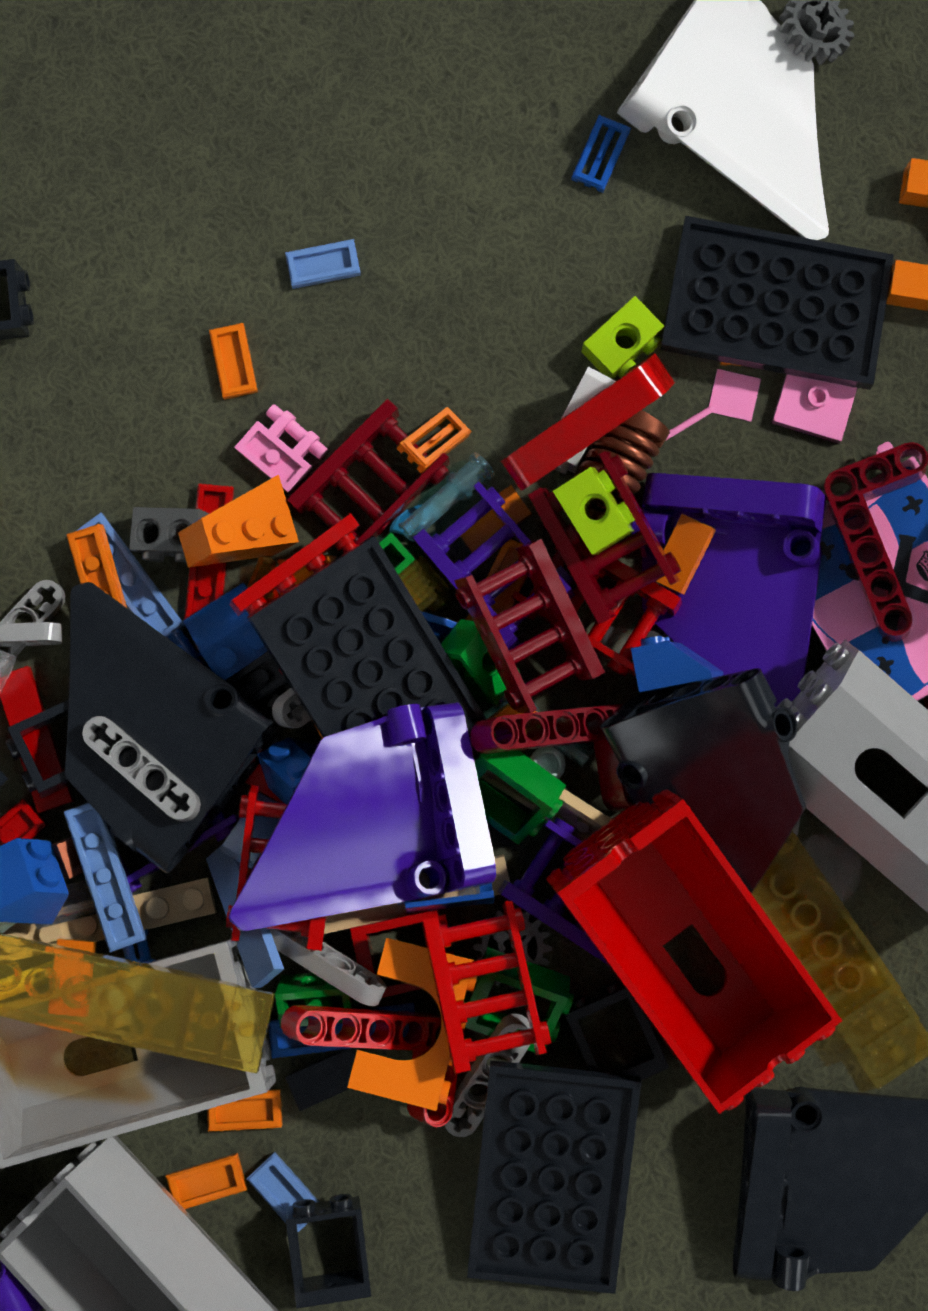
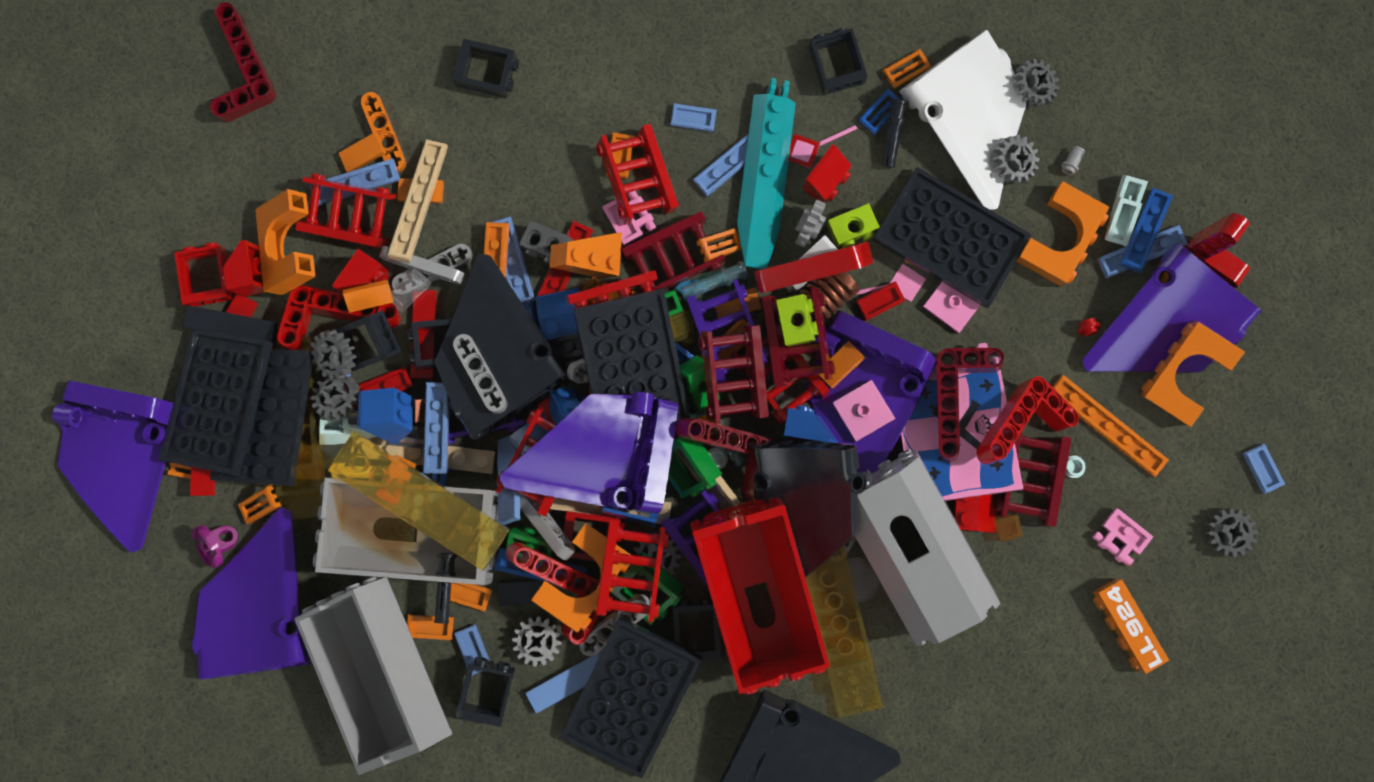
camera: 15 degrees right, 0 degrees up
none -> black pin [434,553,458,624]
none -> light grey gear [512,616,563,667]
none -> medium blue tile [526,650,603,713]
none -> red fence [596,124,679,225]
none -> medium blue tile [693,135,748,197]
none -> teal hinge [737,78,796,269]
none -> piece [789,126,857,169]
none -> light grey gear [795,200,826,248]
none -> red slope [803,144,852,203]
none -> black window [809,28,868,96]
none -> bright pink plate [832,380,895,442]
none -> red tile [855,281,906,321]
none -> black pin [881,99,909,168]
none -> orange tile [882,49,931,90]
none -> dark grey gear [993,135,1040,184]
none -> light grey pin [1061,146,1085,176]

